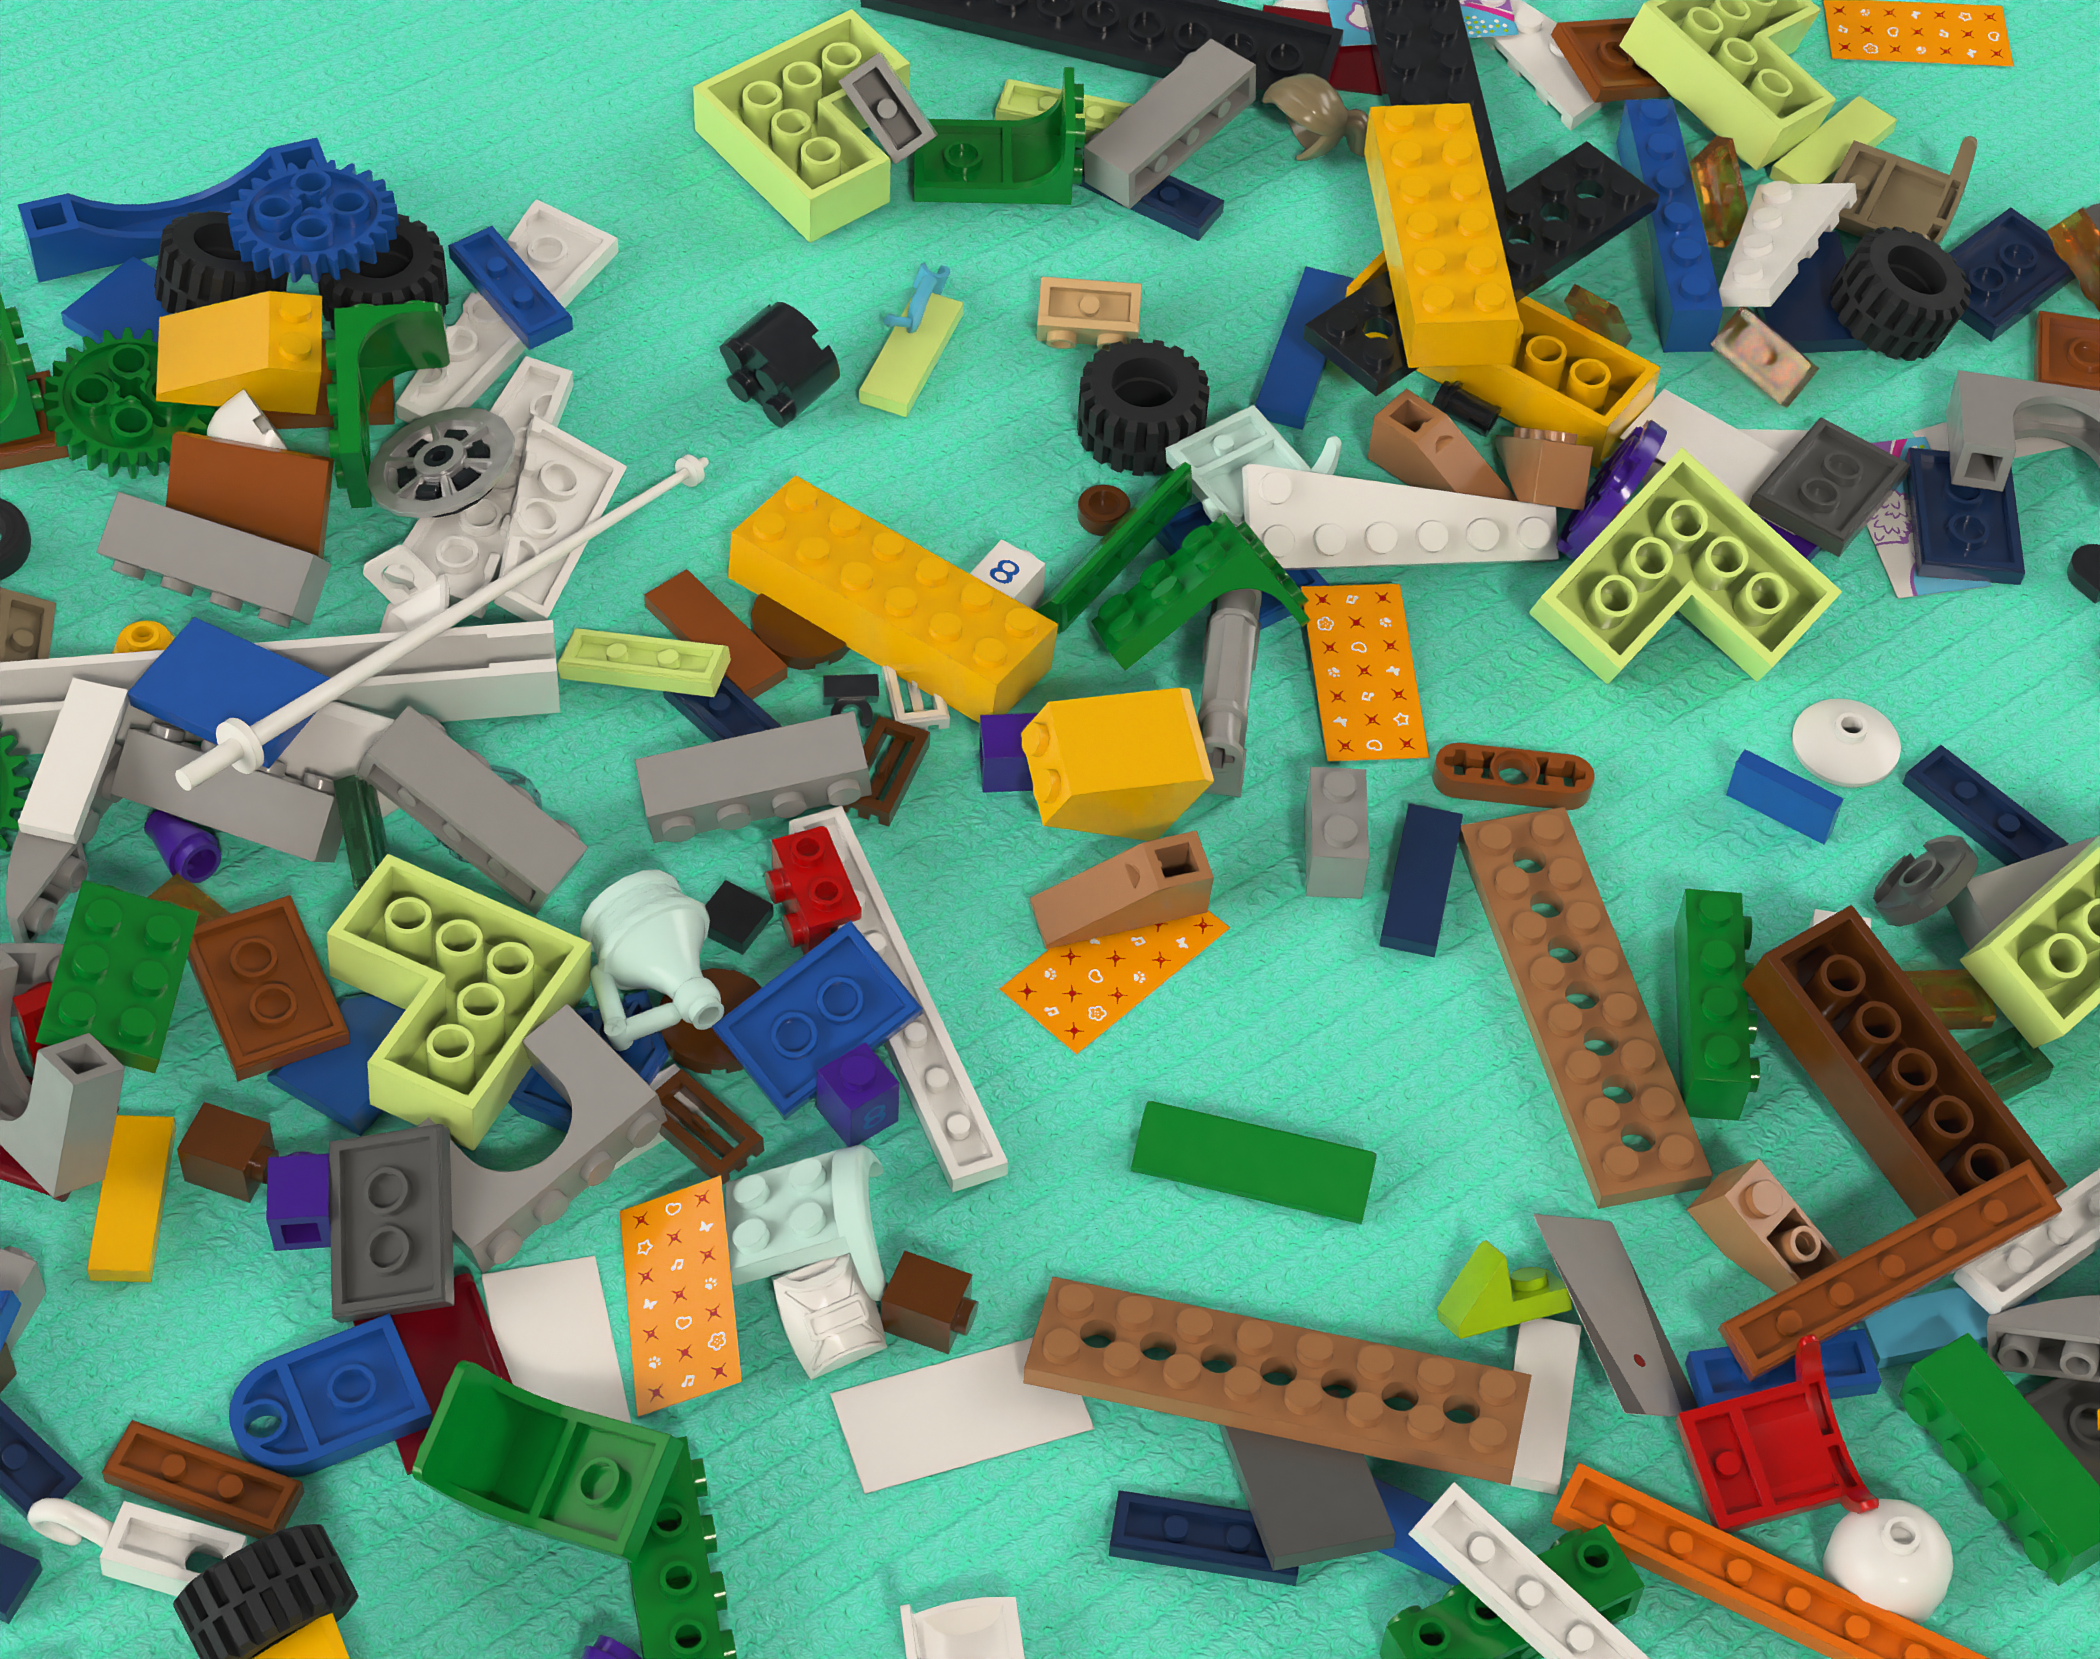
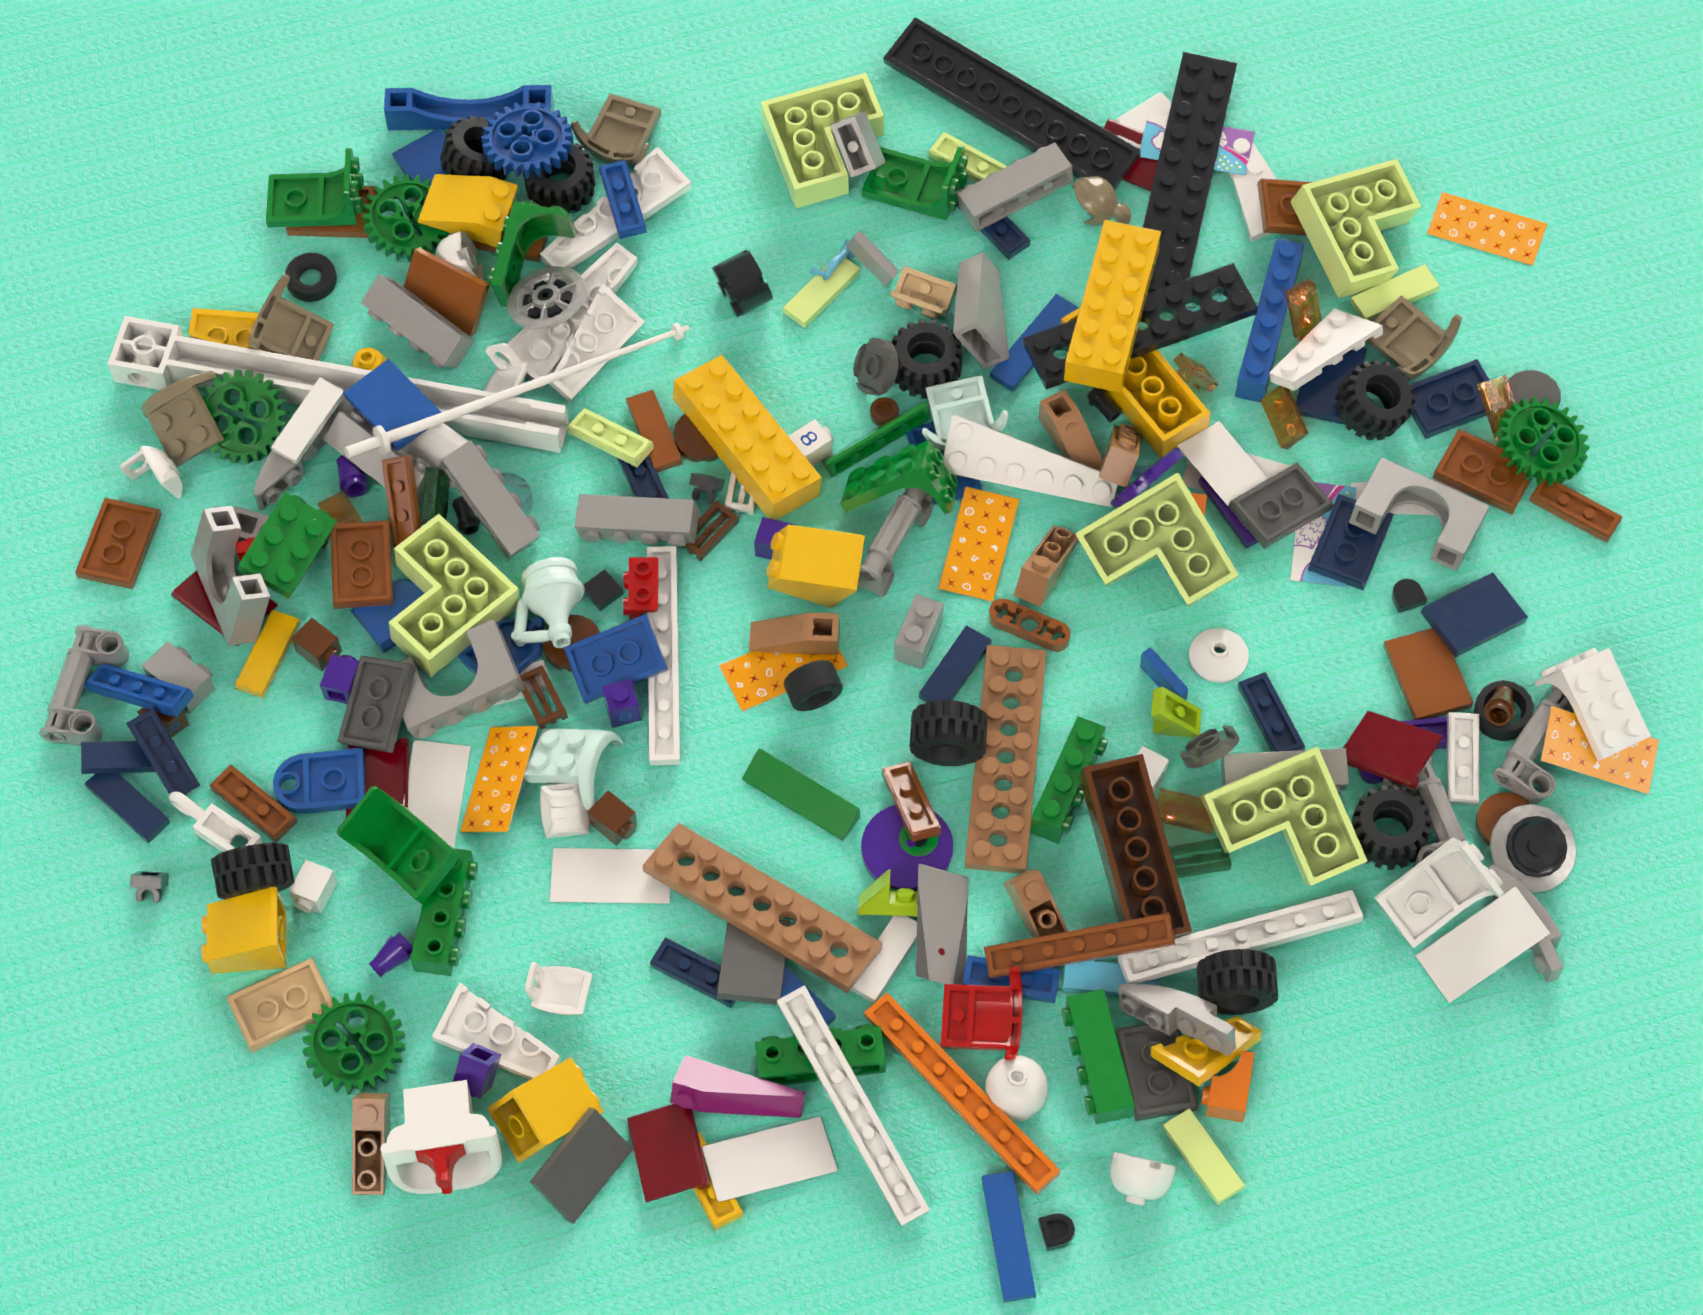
camera: 25 degrees right, 10 degrees up
none -> white brick [289,860,338,914]
none -> dark orange tile [381,455,422,547]
none -> black pin [452,496,480,535]
none -> dark tan piece [571,93,661,166]
none -> black tyre [783,660,843,711]
none -> light grey tile [846,231,899,286]
none -> dark grey tile [853,338,899,396]
none -> dark purple tile [861,805,953,891]
none -> tile [882,761,941,842]
none -> black tyre [909,700,987,766]
none -> light grey slope [953,252,1009,369]
none -> medium nougat slope [1014,525,1079,607]
none -> lime slope [1151,687,1202,738]

